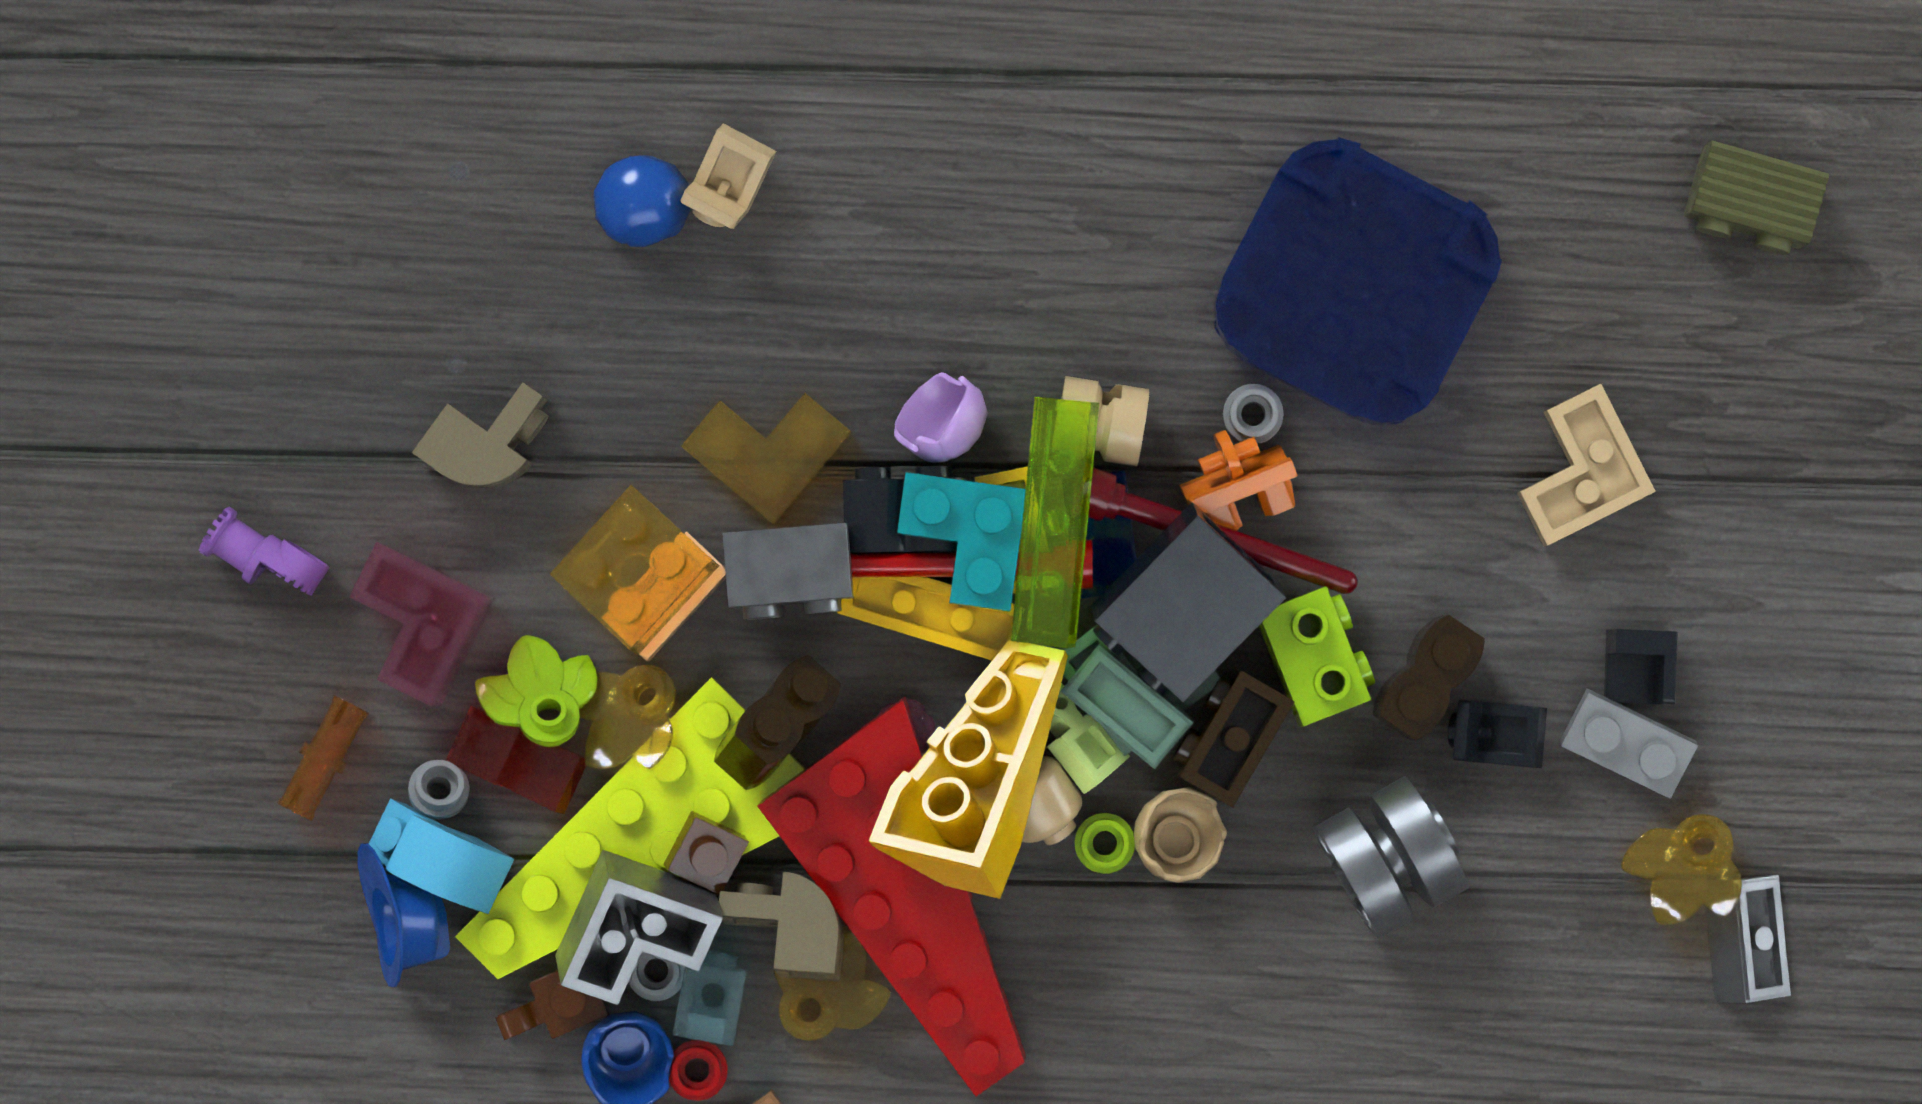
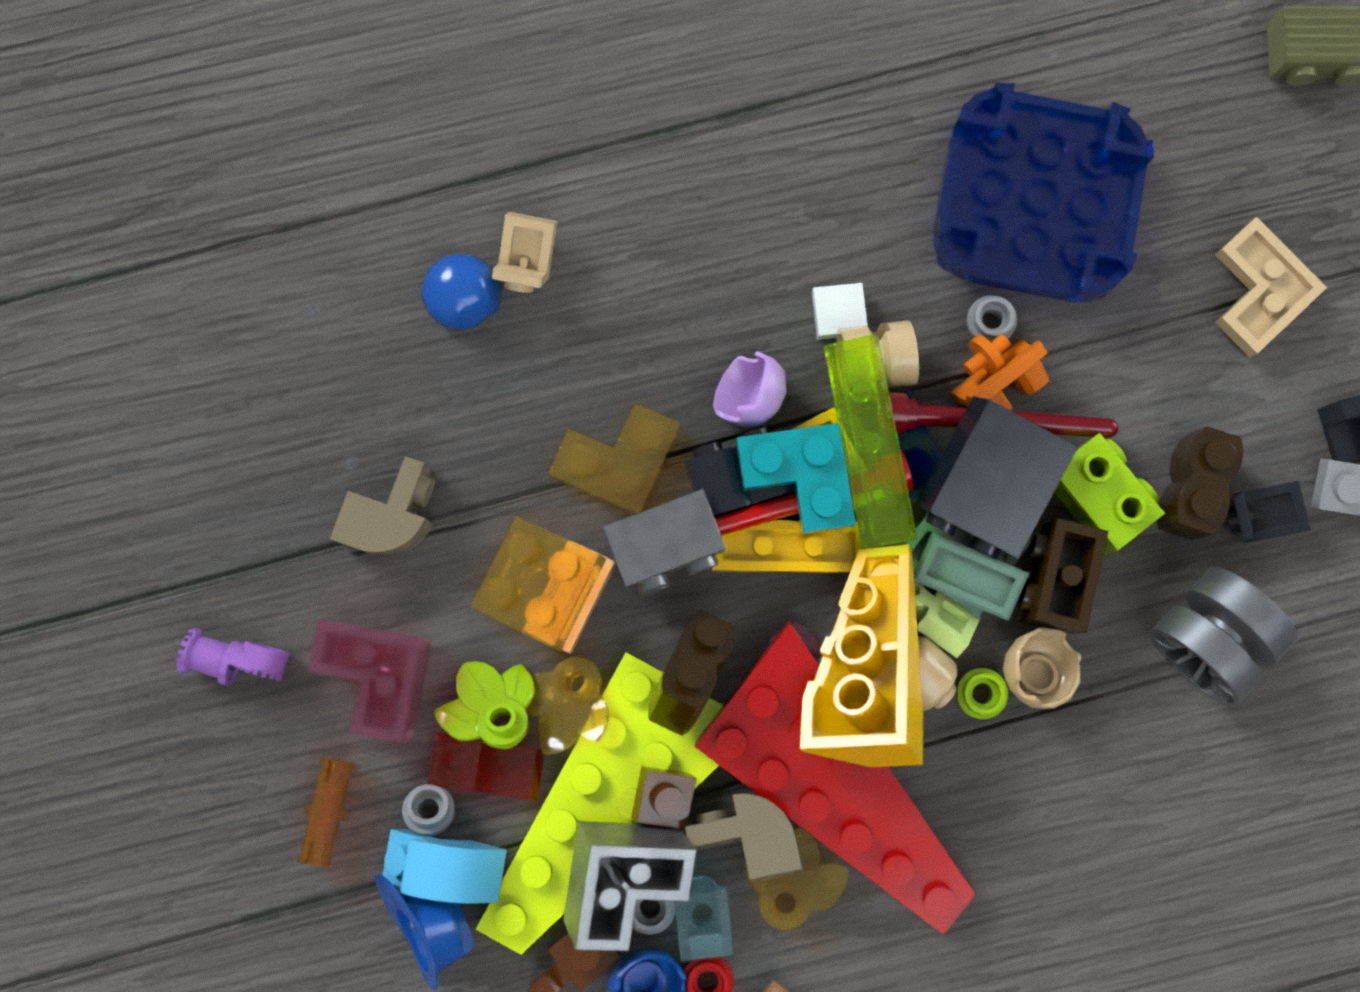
camera: 20 degrees left, 5 degrees down
none -> white tile [812,283,868,340]

